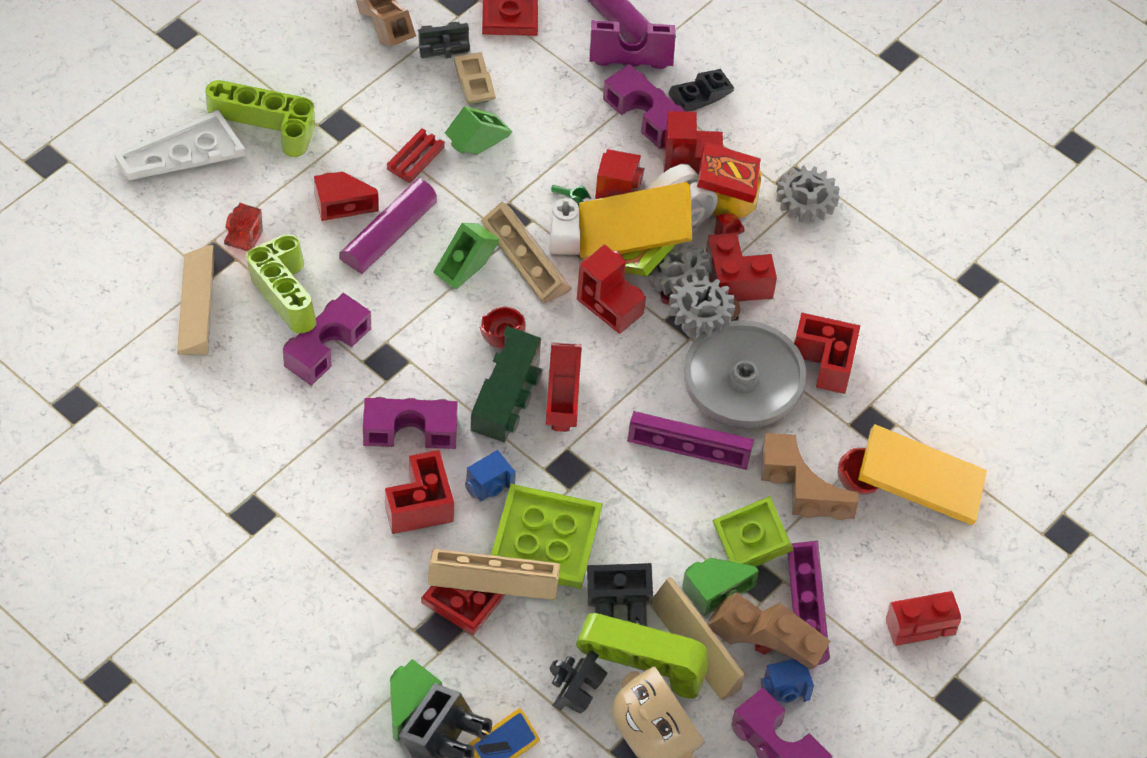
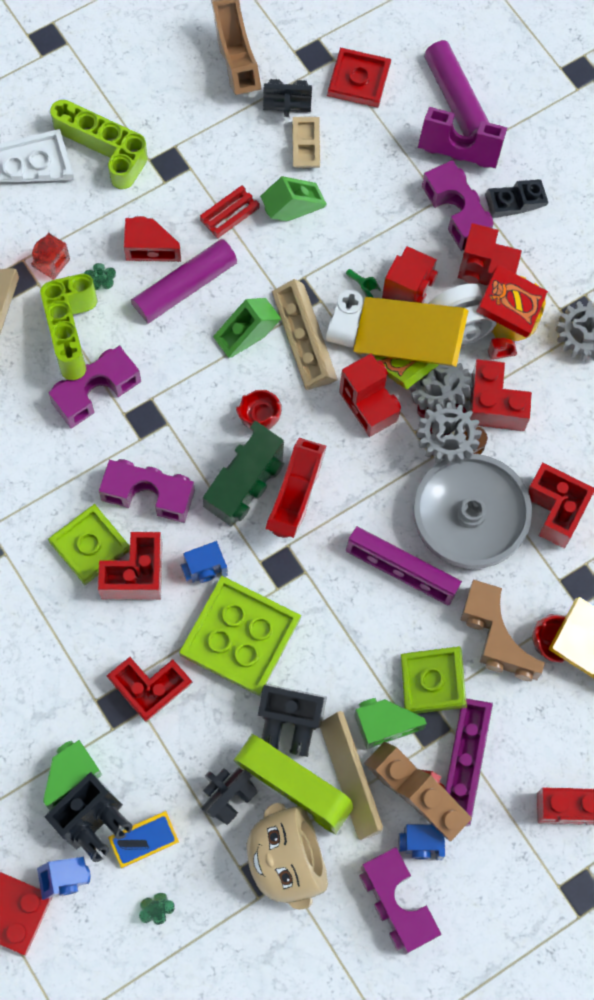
camera: 15 degrees right, 15 degrees up
tan slope [428,549,560,600] -> none
none -> lime tile [48,504,130,586]
none -> clear green plant [84,263,116,290]

